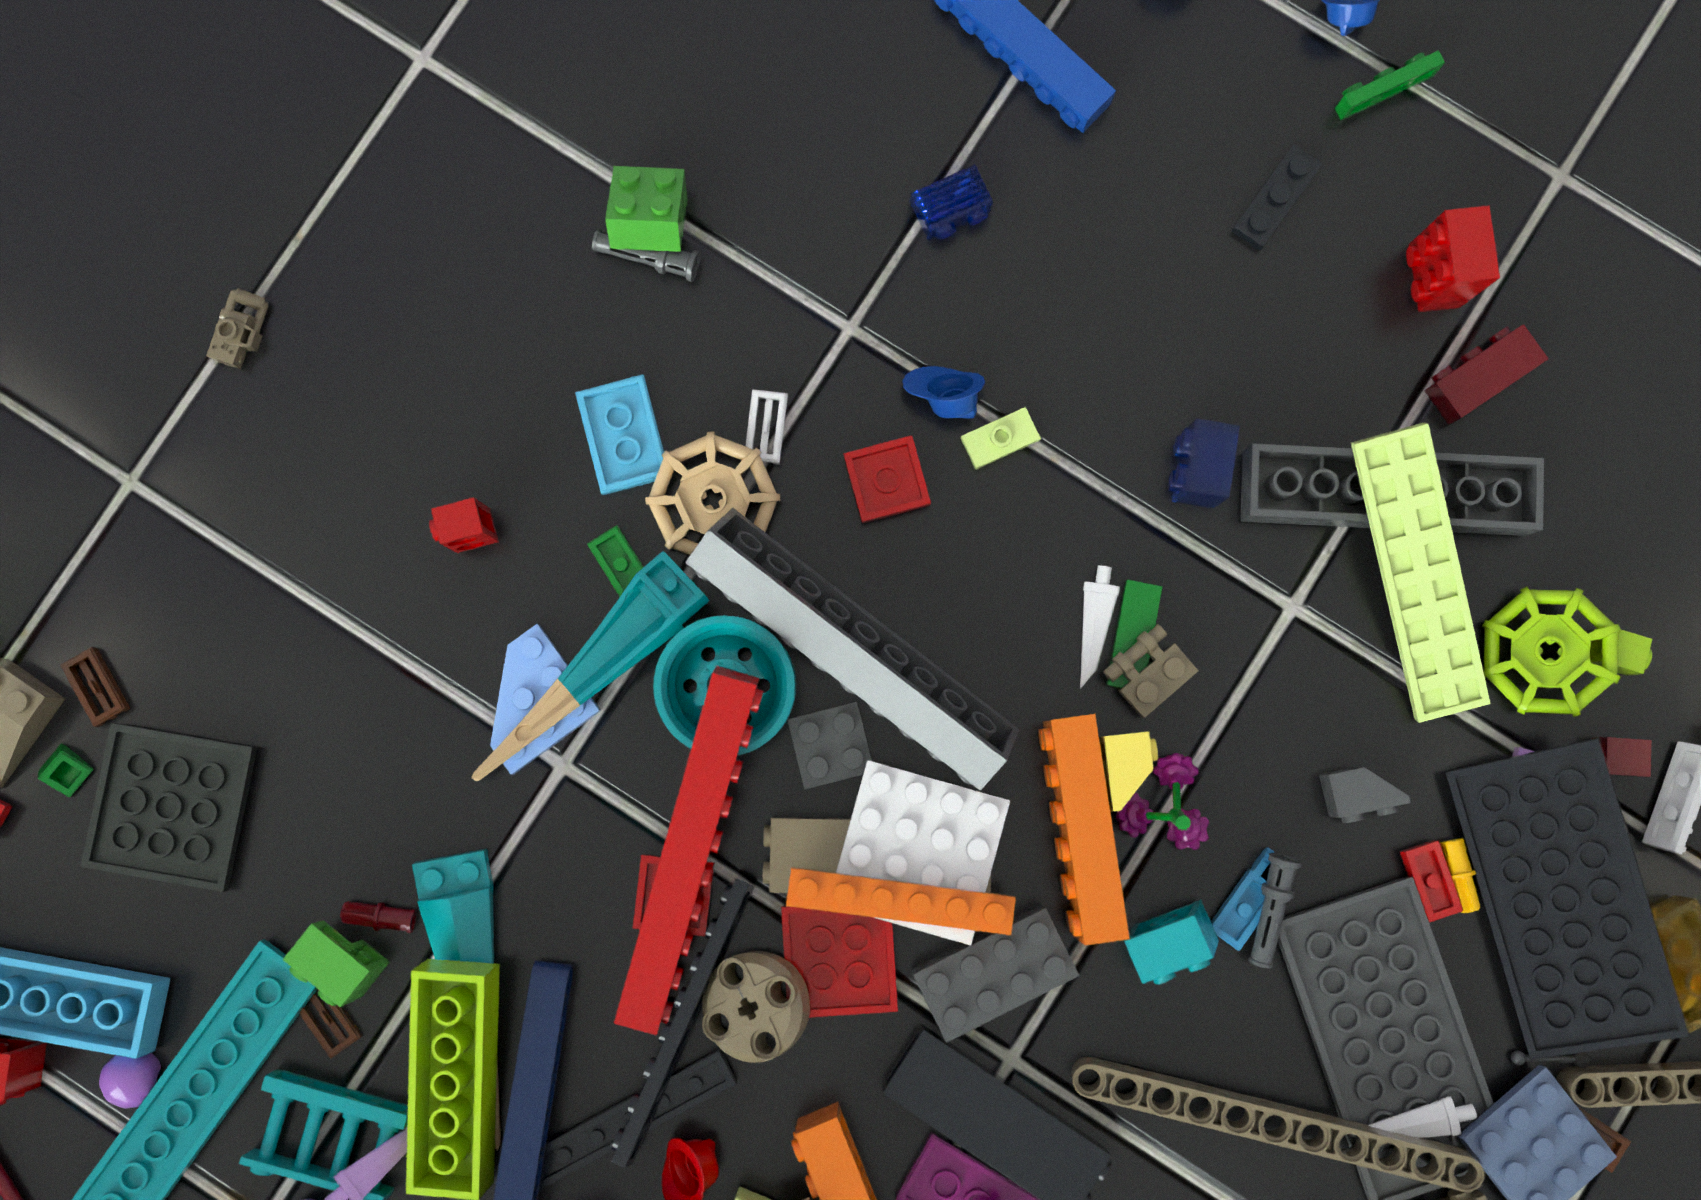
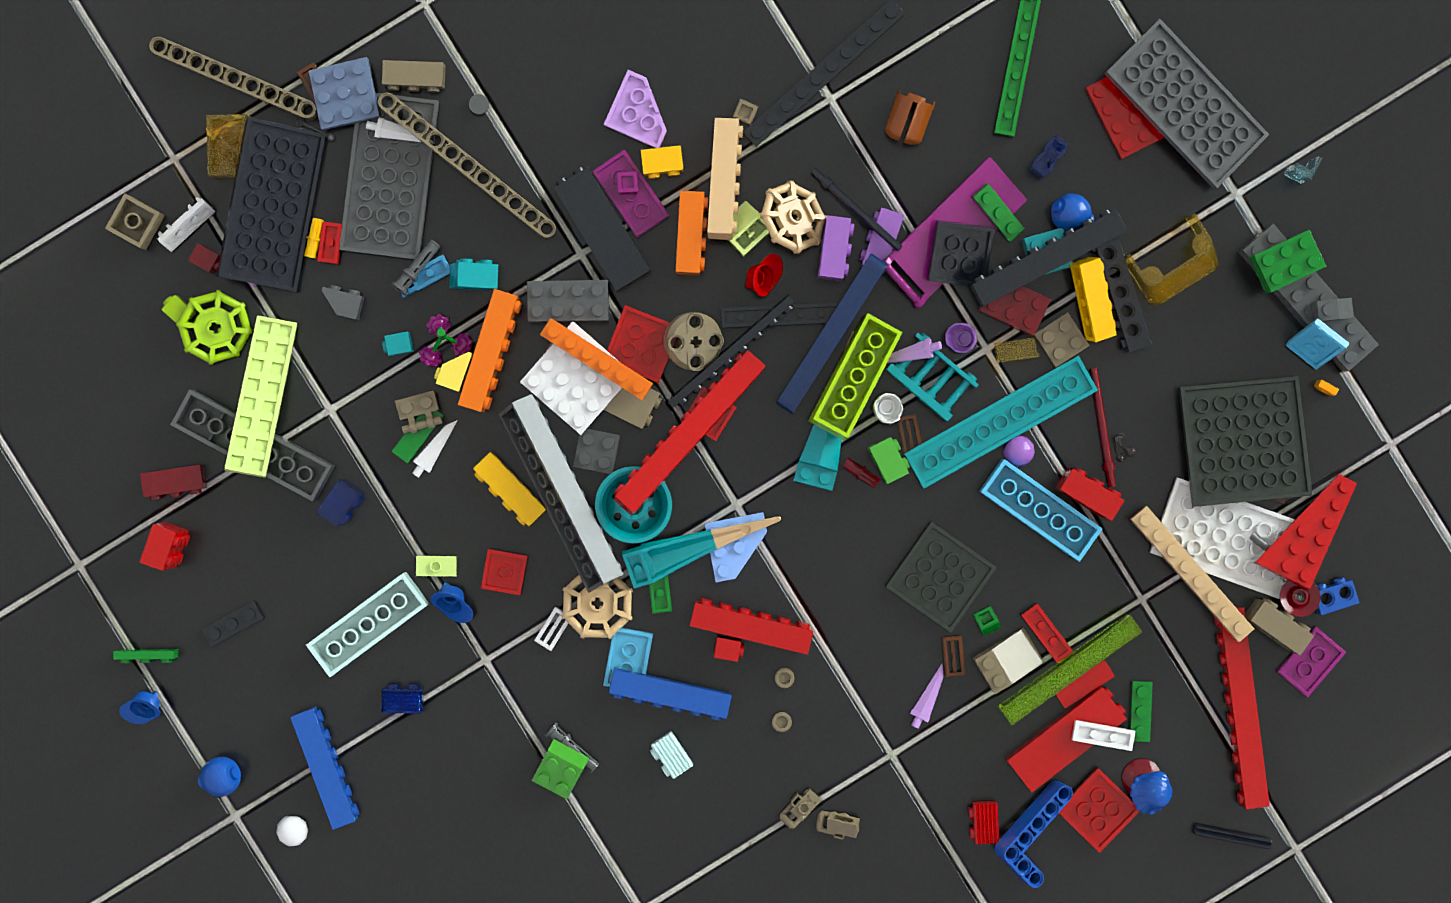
camera: 155 degrees left, 5 degrees up
none -> light aqua brick [306,572,430,677]
none -> teal brick [382,332,414,356]
none -> yellow brick [473,452,546,526]
none -> blue brick [609,667,732,721]
none -> light aqua brick [650,731,693,779]
none -> red brick [690,598,813,655]
none -> dark tan tile [772,712,792,732]
none -> dark tan tile [774,668,795,688]
none -> dark tan piece [815,810,860,840]
none -> white hair [873,393,903,424]
none -> lavender bar [910,664,944,728]

